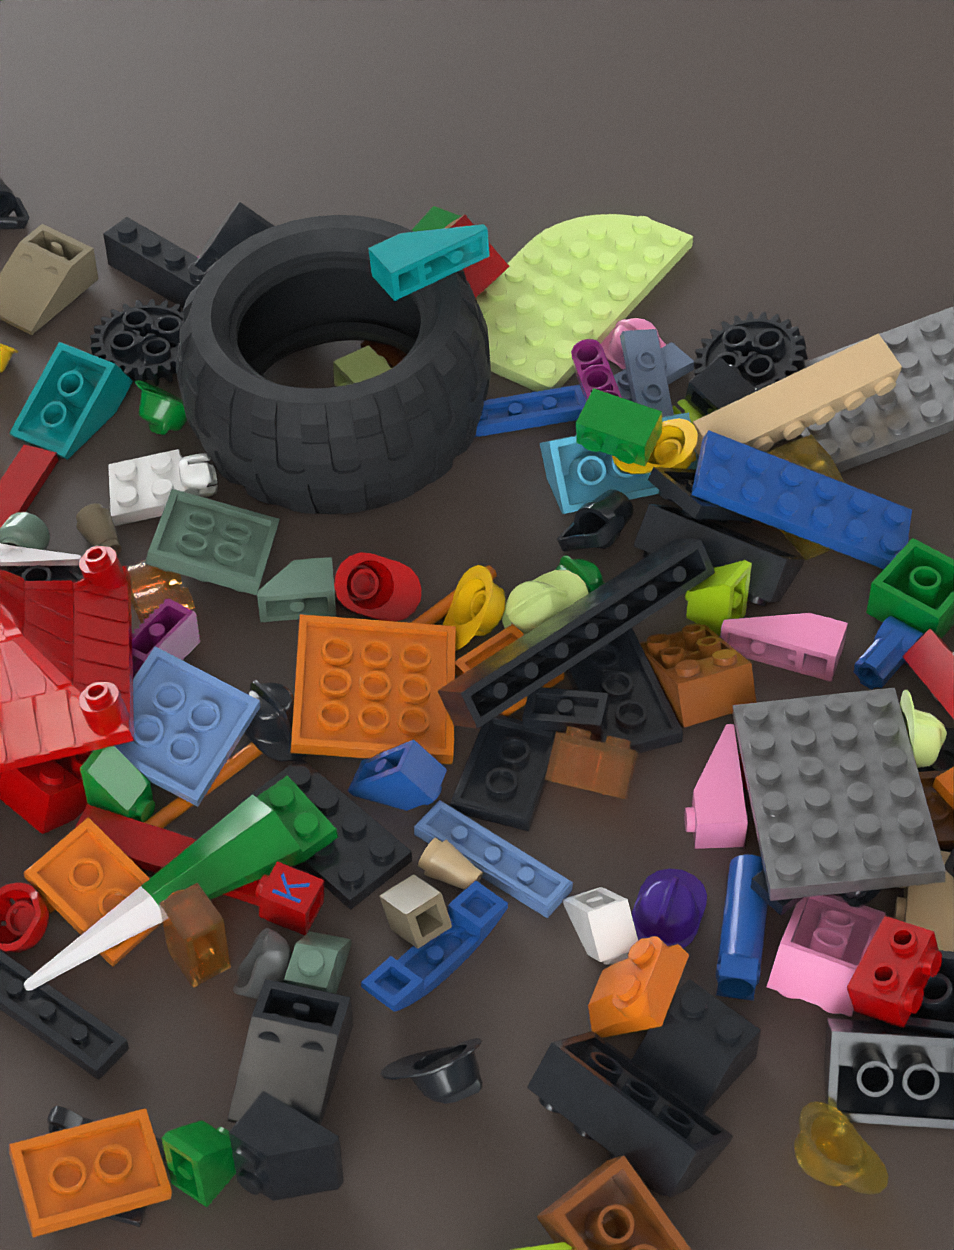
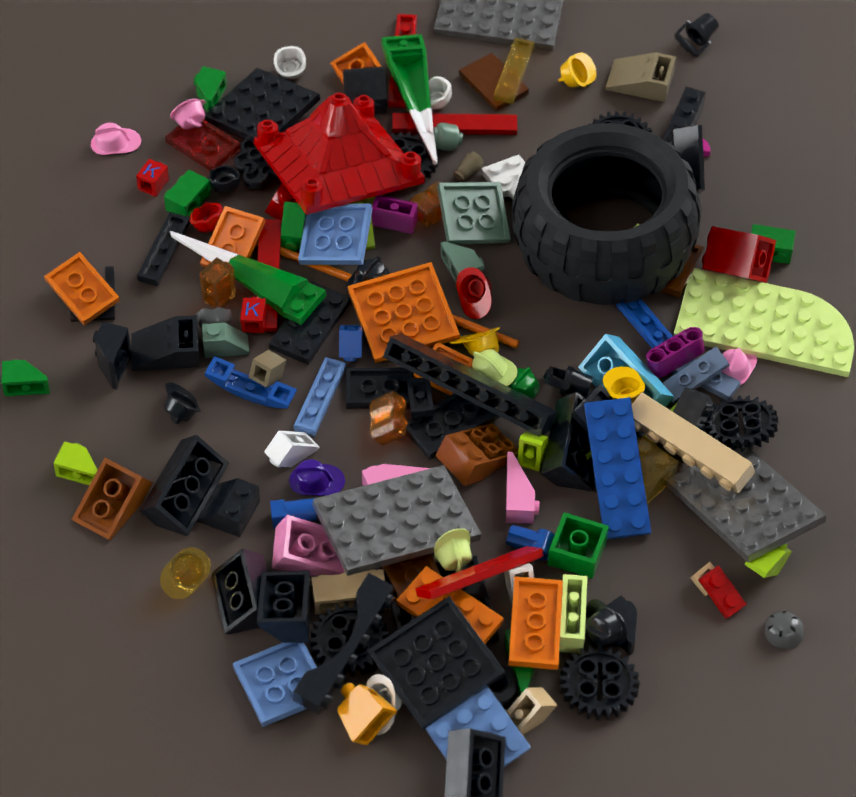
camera: 70 degrees right, 5 degrees up
teal slope [9,342,133,460] -> none
green slope [161,1120,236,1208] -> none
teal slope [368,224,490,301] -> none
tan cone [418,838,483,890] -> none
green brick [576,388,662,467] -> none
orange slope [588,937,689,1038] -> none
red brick [847,916,942,1028] -> none

